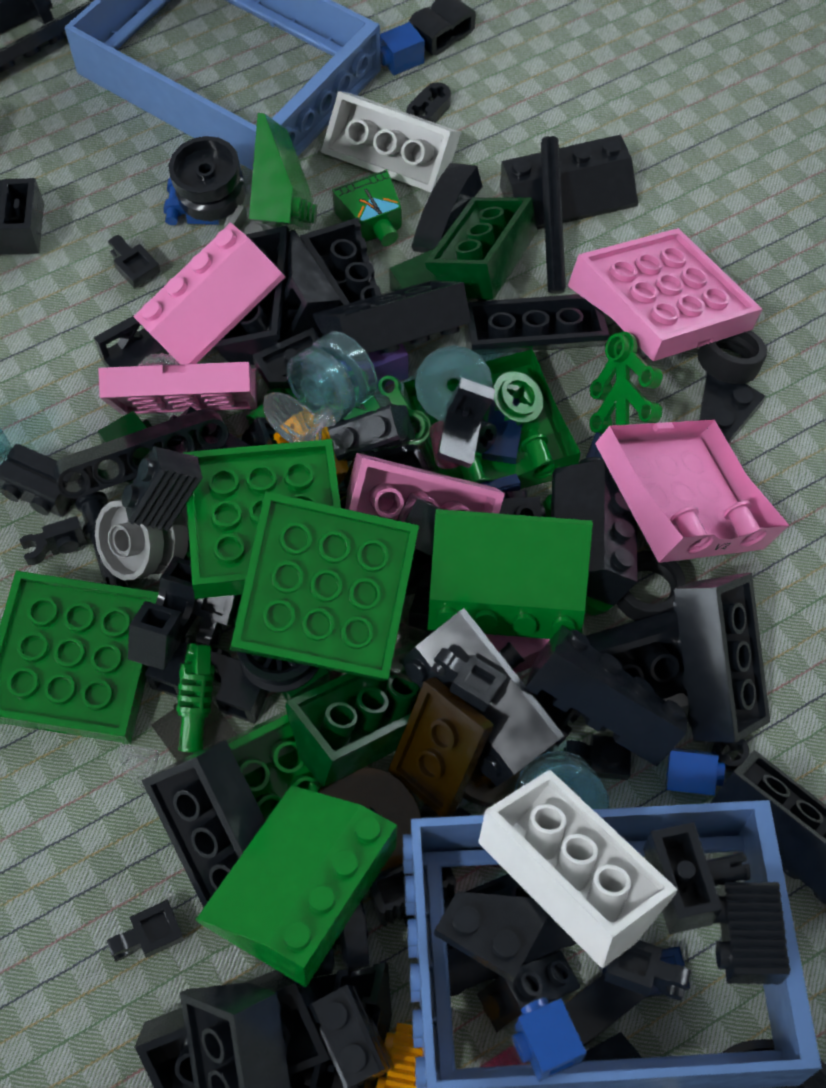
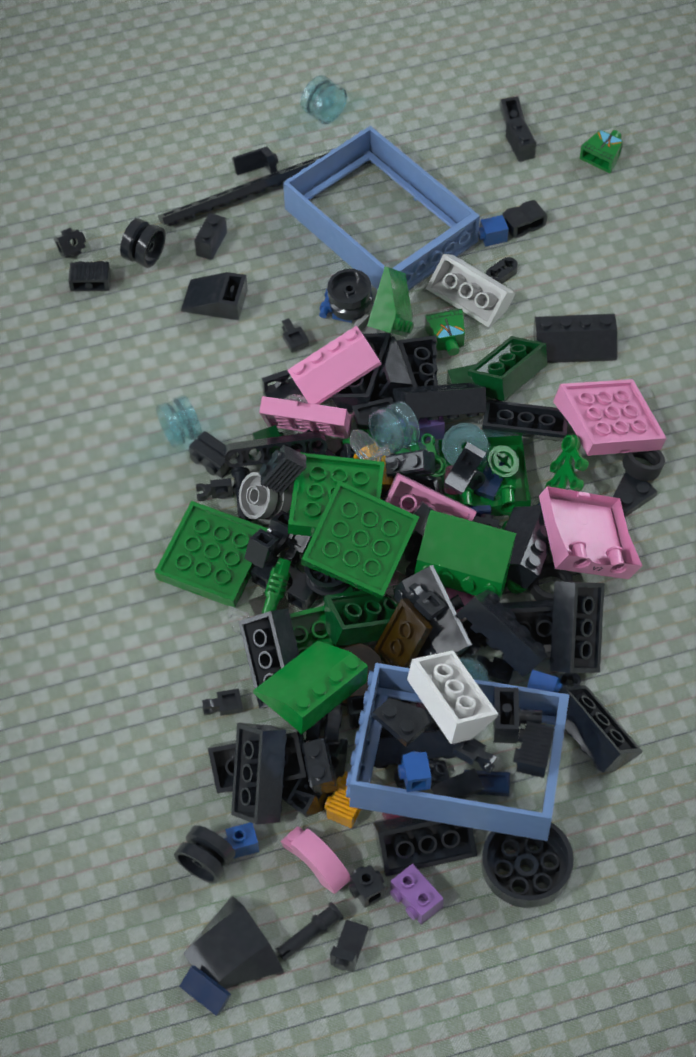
camera: 15 degrees right, 5 degrees down
black slope [412,163,483,253] -> none
black axle [541,136,566,294] -> none

